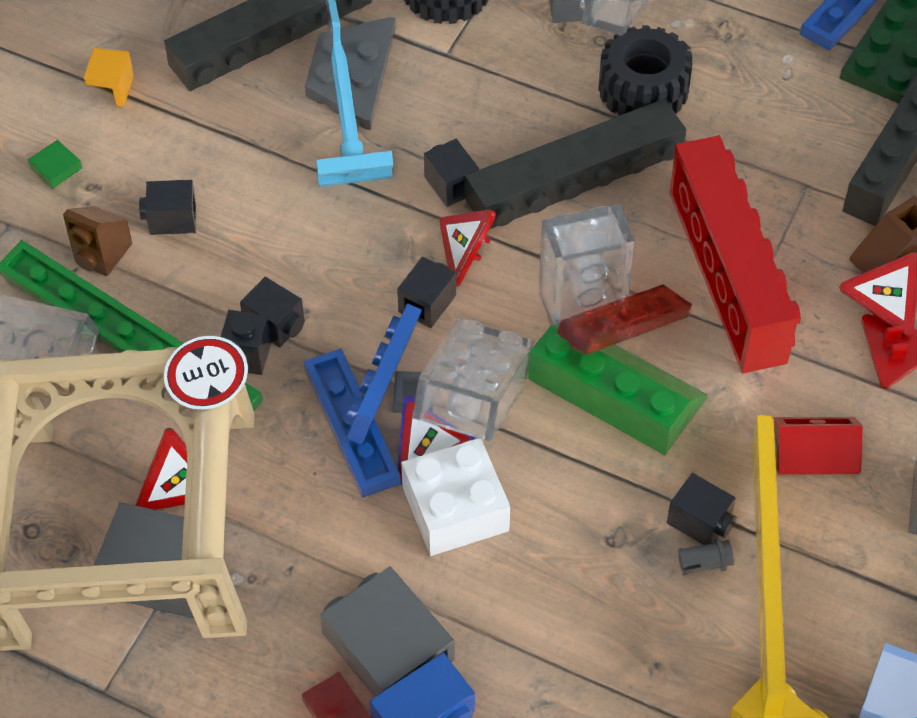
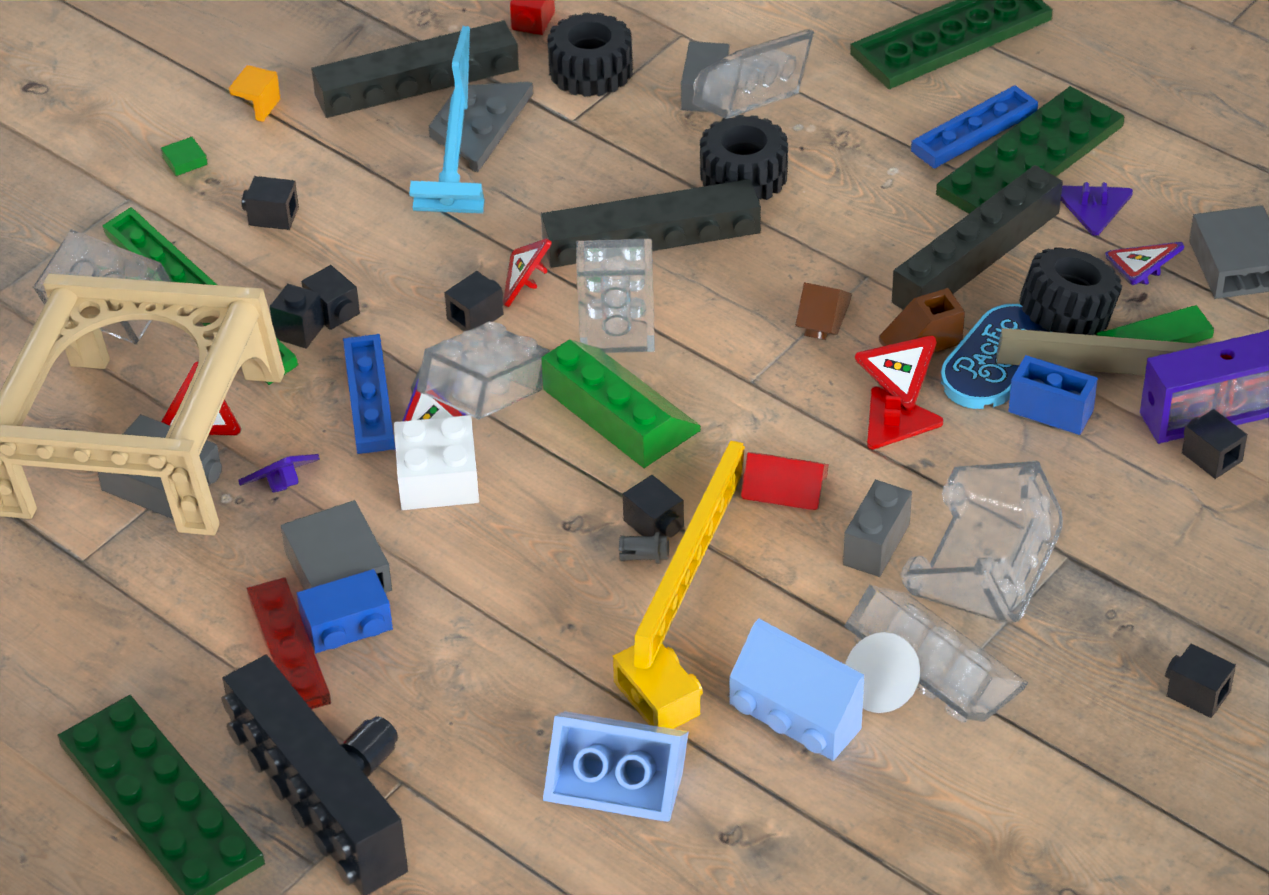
camera: 15 degrees right, 10 degrees down
reddish brown slope [63,206,132,276] -> none
sticker [164,336,248,410] -> none
blue plate [346,304,422,445] -> none
black brick [424,138,479,207] -> none
clear red plate [557,284,692,355] -> none
red brick [669,135,801,374] -> none
none -> dark purple piece [238,454,320,493]
none -> reddish brown slope [795,282,852,340]

